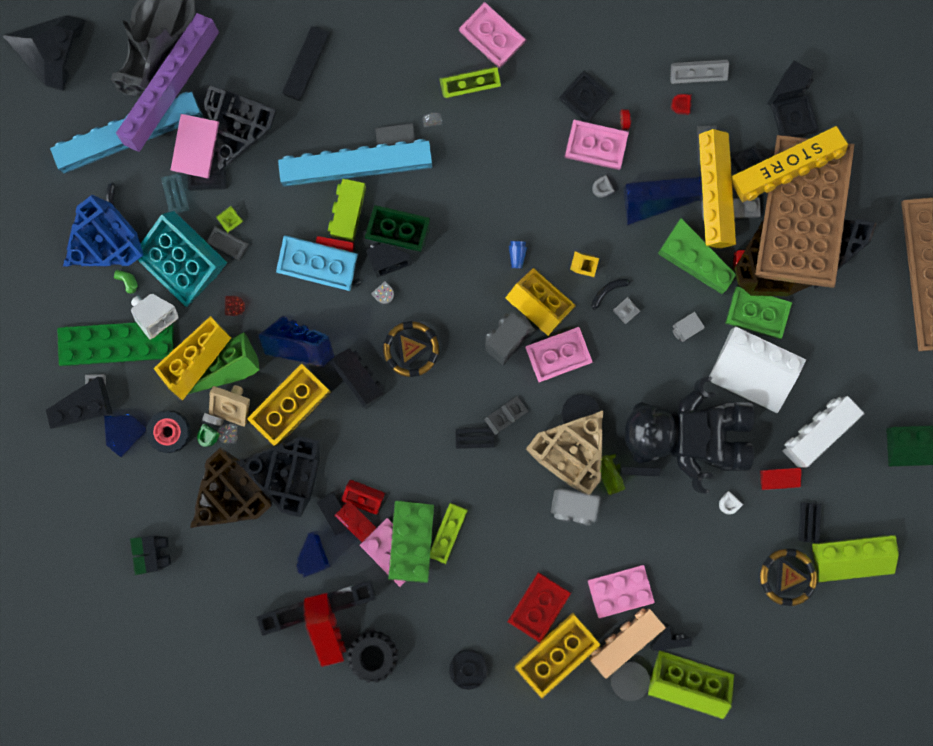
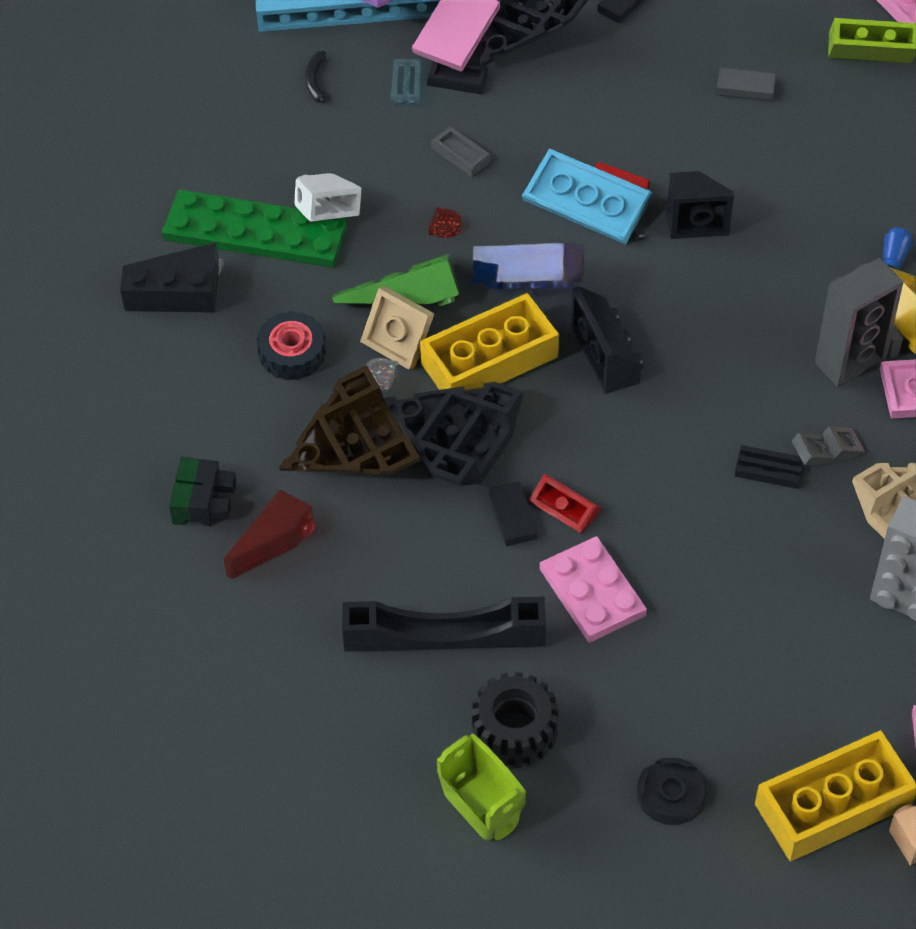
camera: 15 degrees right, 30 degrees down
blue wedge [63,195,144,266] -> none
clear blue slope [104,414,146,457] -> none
bright green arm [114,270,138,294] -> none
teal slope [138,211,228,307] -> none
yellow wedge [153,316,231,401] -> none
green tile [197,424,220,447] -> none
light grey tile [203,413,224,427] -> none
lime tile [216,206,243,233] -> none
medium azure brick [278,139,432,186] -> none
clear blue slope [296,531,330,577] -> none
red wedge [304,593,346,667] -> none
lime brick [328,179,366,242] -> none
red plate [334,501,376,542] -> none
dark green slope [365,205,430,252] -> none
light grey tile [371,281,394,305] -> none
piece [383,321,439,377] -> none
bright green plate [388,501,434,583] -> none
clear tile [422,113,442,127] -> none
lime tile [430,503,468,564] -> none
red tile [507,572,571,643] -> none
none -> clear red slope [223,490,315,579]
none -> lime piece [437,733,526,841]

